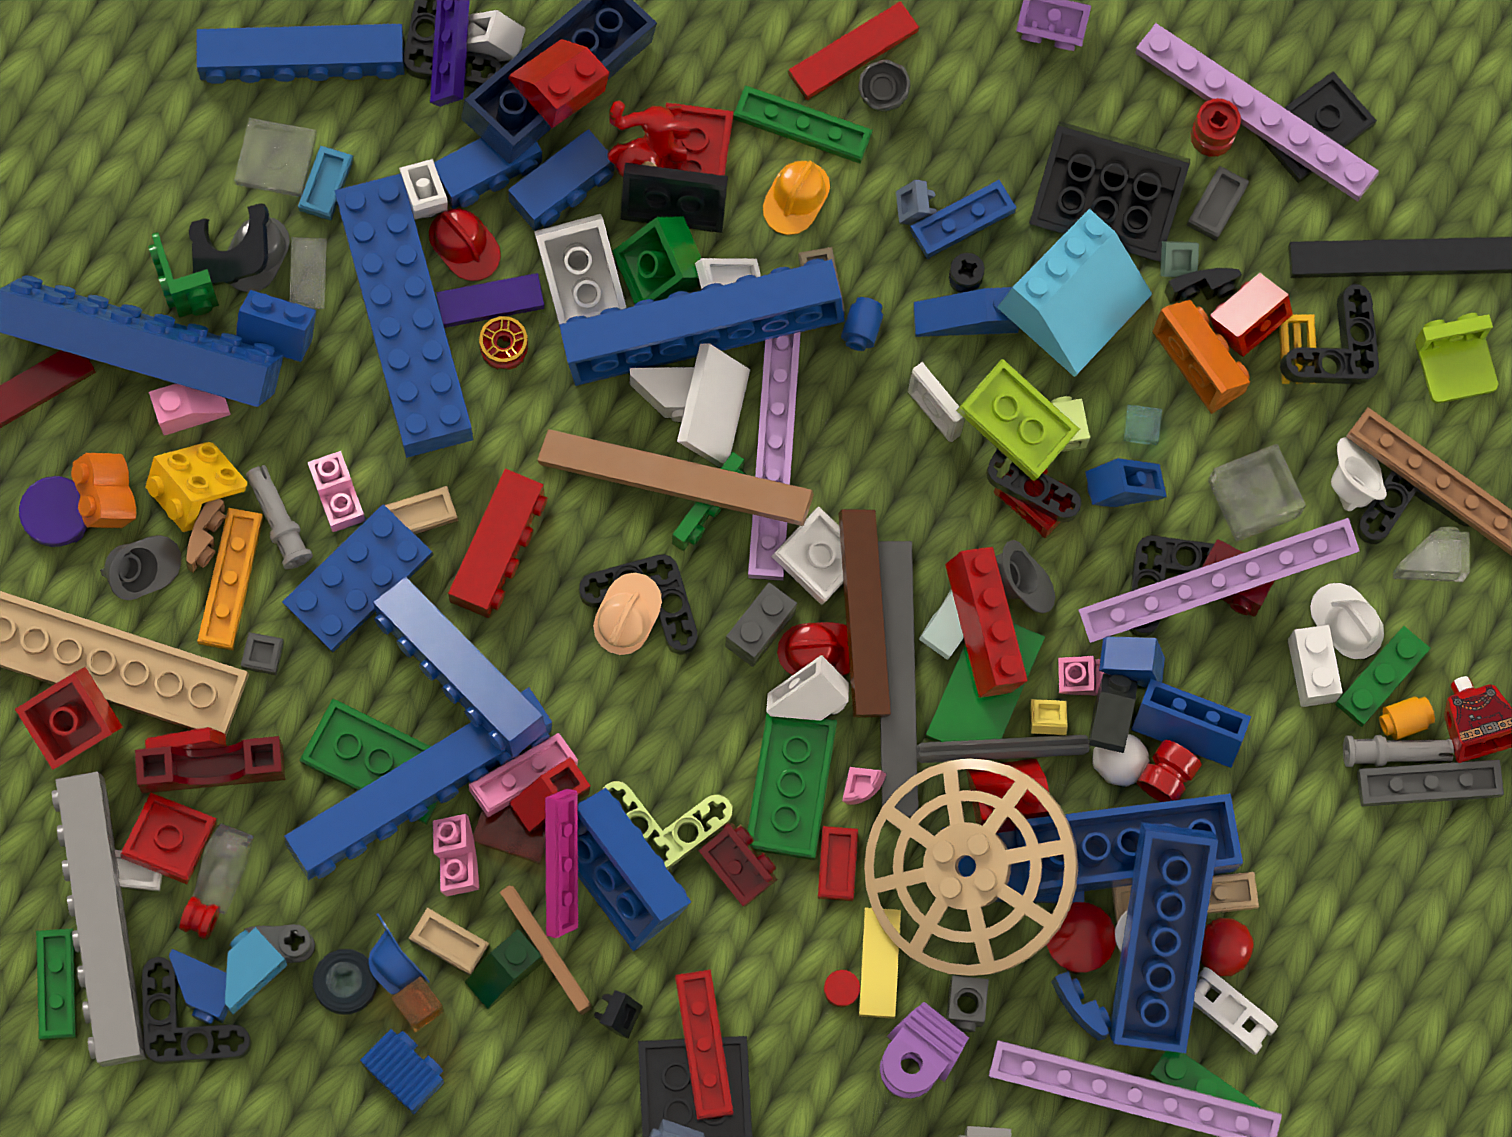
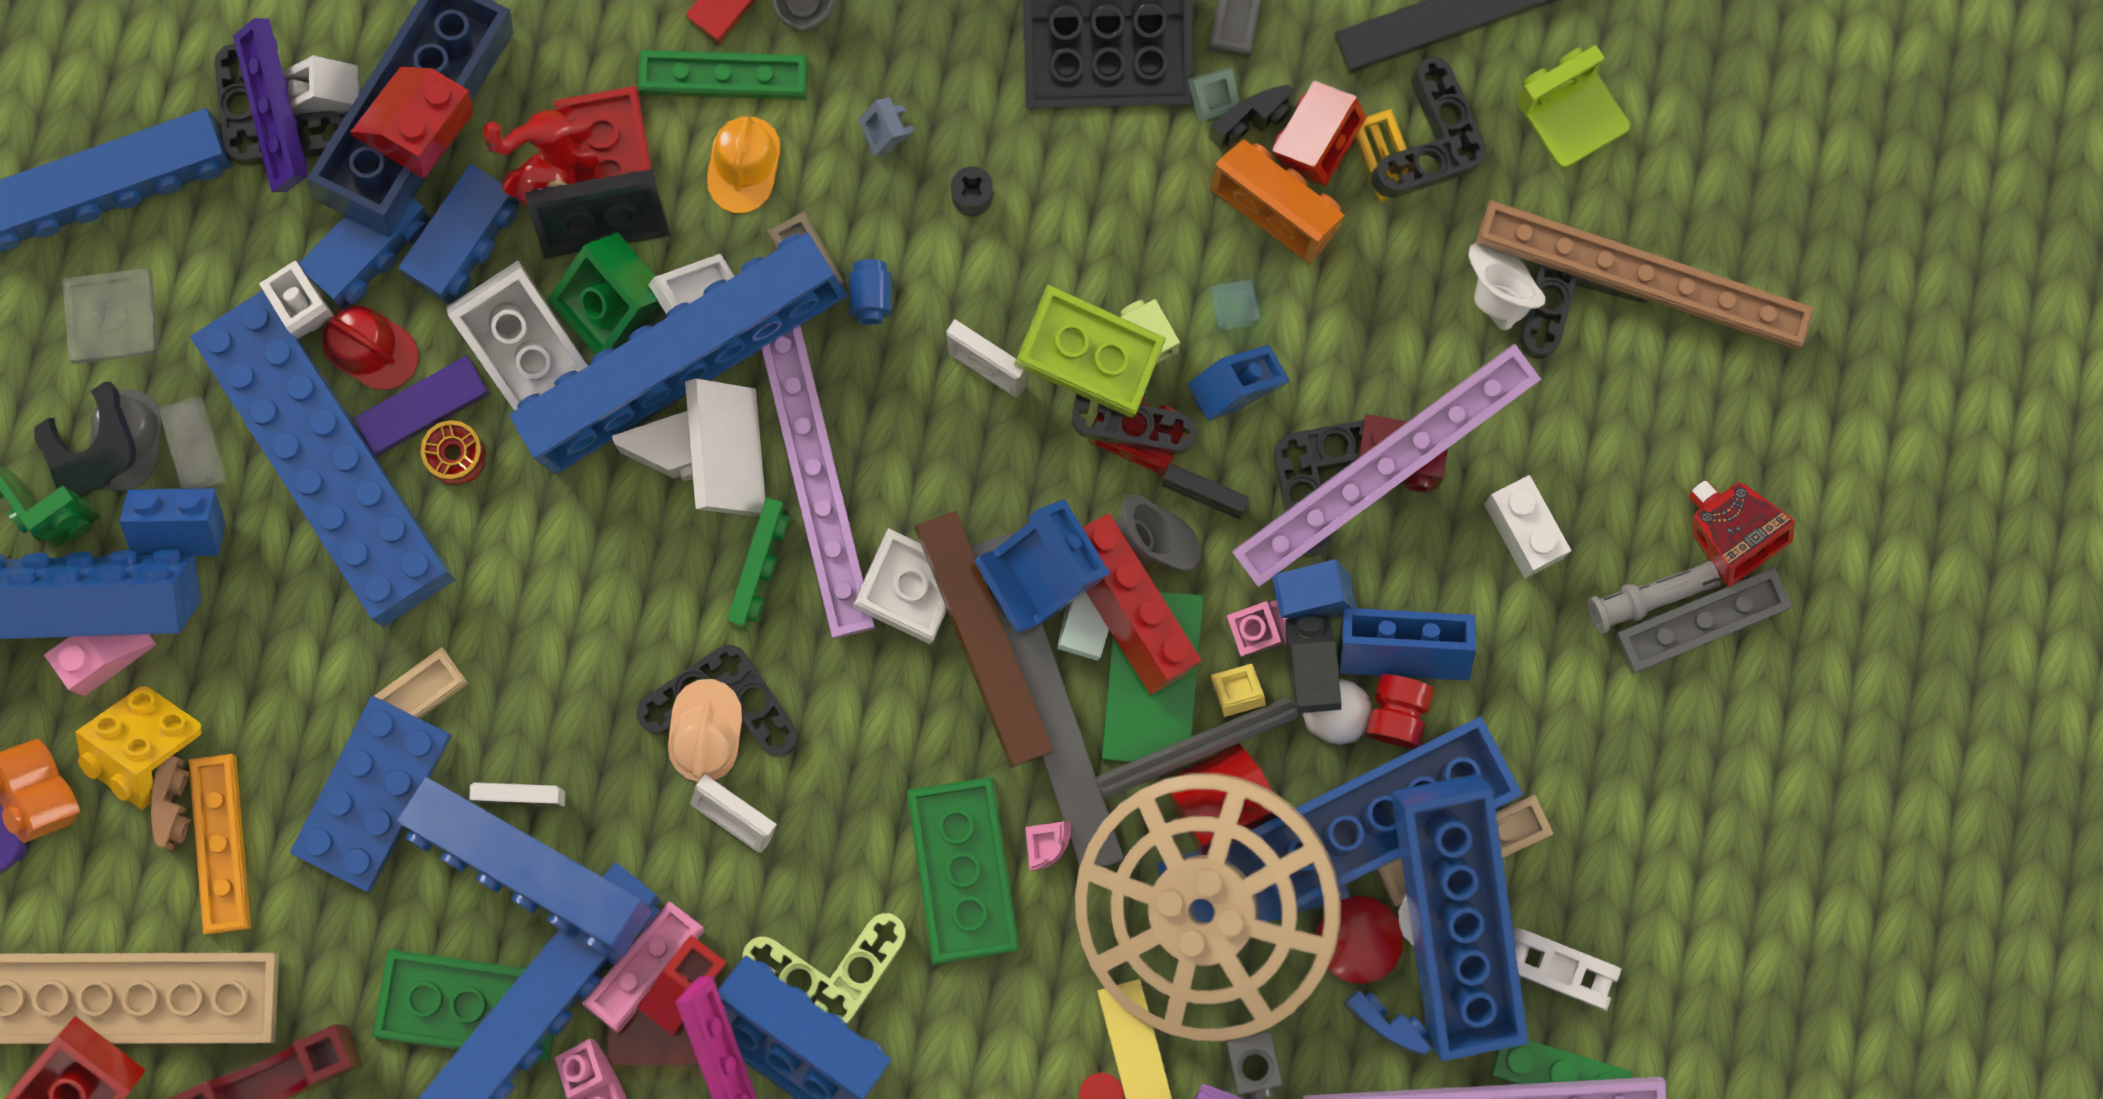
camera: 15 degrees left, 5 degrees up
dark grey piece [100,535,181,601] -> none
red tile [145,727,226,750] -> none
dark grey tile [241,632,284,675] -> none
light grey pin [246,465,313,570] -> none
dark azure tile [298,145,354,221] -> none
bright pink slope [308,451,366,532] -> none
red brick [448,469,548,618] -> none
medium nougat tile [537,429,814,526] -> none
dark red bracket [699,823,778,907] -> none
dark grey brick [725,582,797,667] -> none
white slope [766,655,849,721] -> none
red piece [777,622,850,676] -> none
red tile [817,826,858,901] -> none
blue plate [910,180,1016,259] -> none
blue slope [913,287,1019,337] -> none
medium azure slope [997,209,1152,377] -> none
red hair [1200,918,1254,976] -> none
clear brick [1208,444,1306,542] -> none
white piece [1310,583,1384,659] -> none
green plate [1335,626,1431,727] -> none
light orange brick [1379,696,1435,740] -> none
clear slope [1393,527,1470,582] -> none
none -> white tile [469,783,566,807]
none -> white tile [690,775,777,853]
none -> blue panel [975,499,1110,633]
none -> black tile [1162,464,1249,520]

